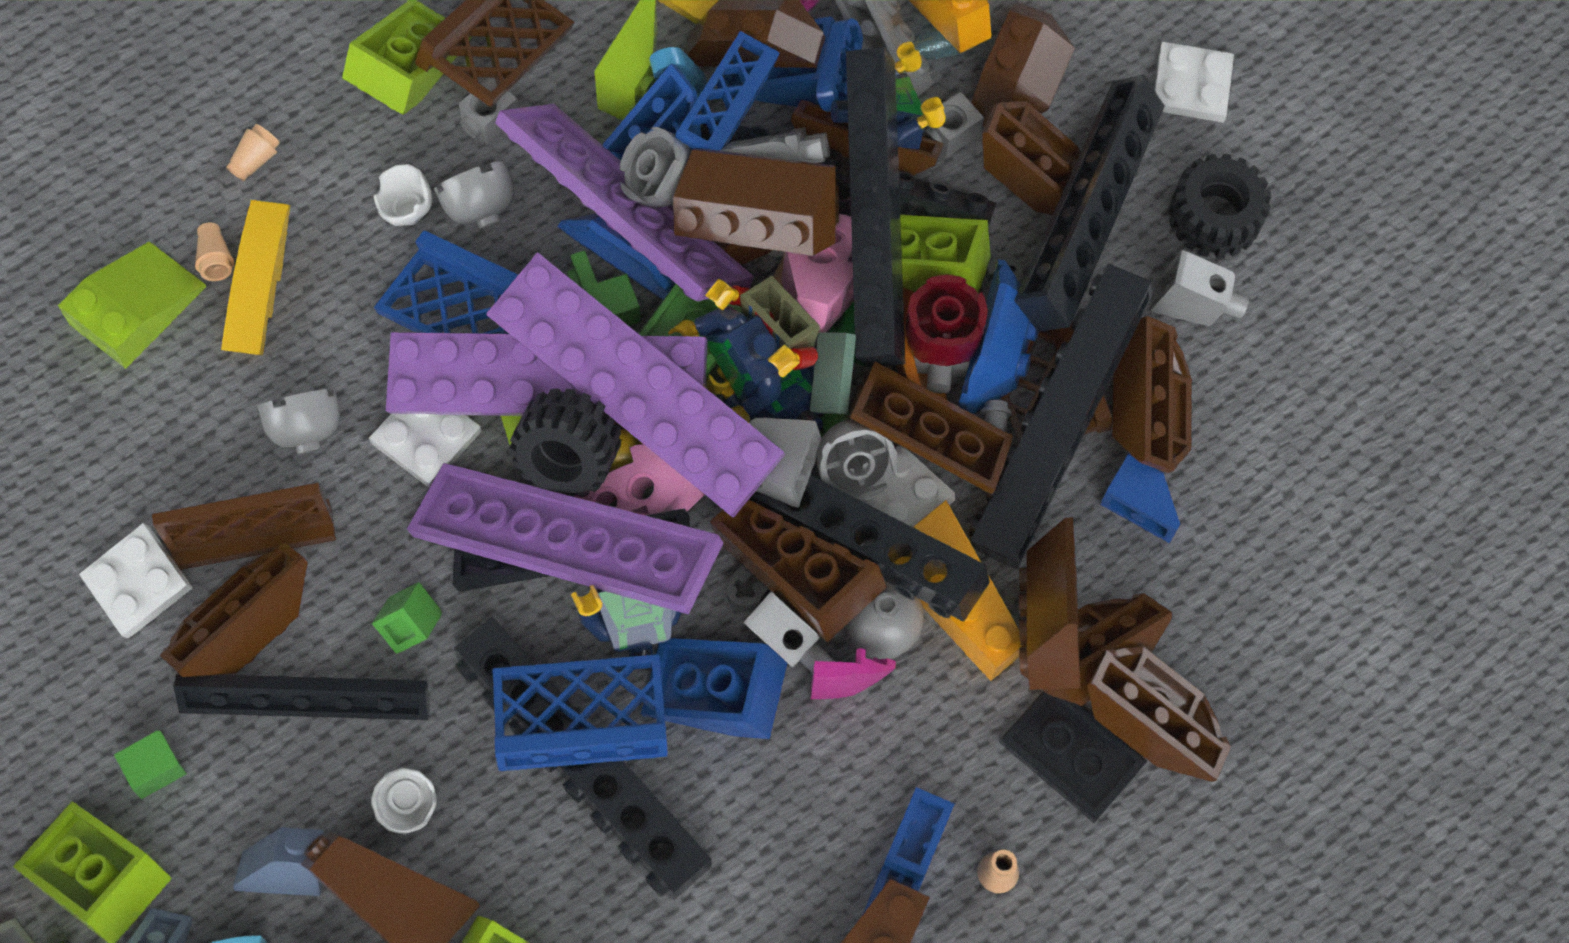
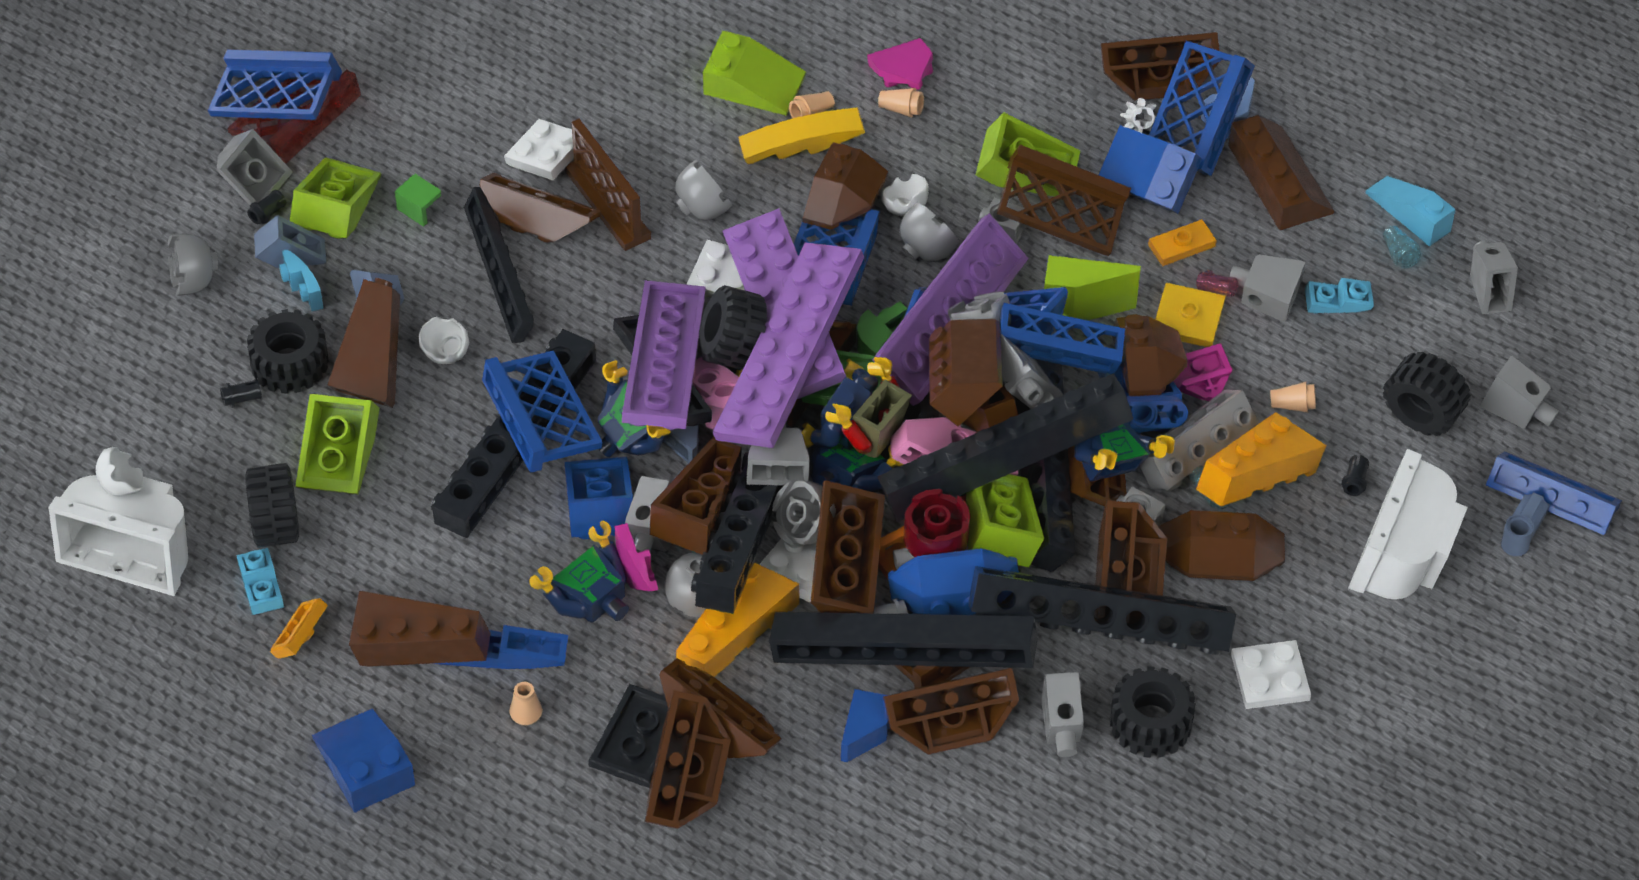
camera: 75 degrees right, 15 degrees down
bright green panel [372,582,442,654] -> none
dark azure beam [649,47,707,99] -> none
sand green tile [810,333,856,415] -> none
reddish brown slope [1019,517,1081,690] -> none
none -> torso [530,521,629,623]
none -> reddish brown wedge [802,142,888,230]
none -> dark pink slope [867,38,933,90]

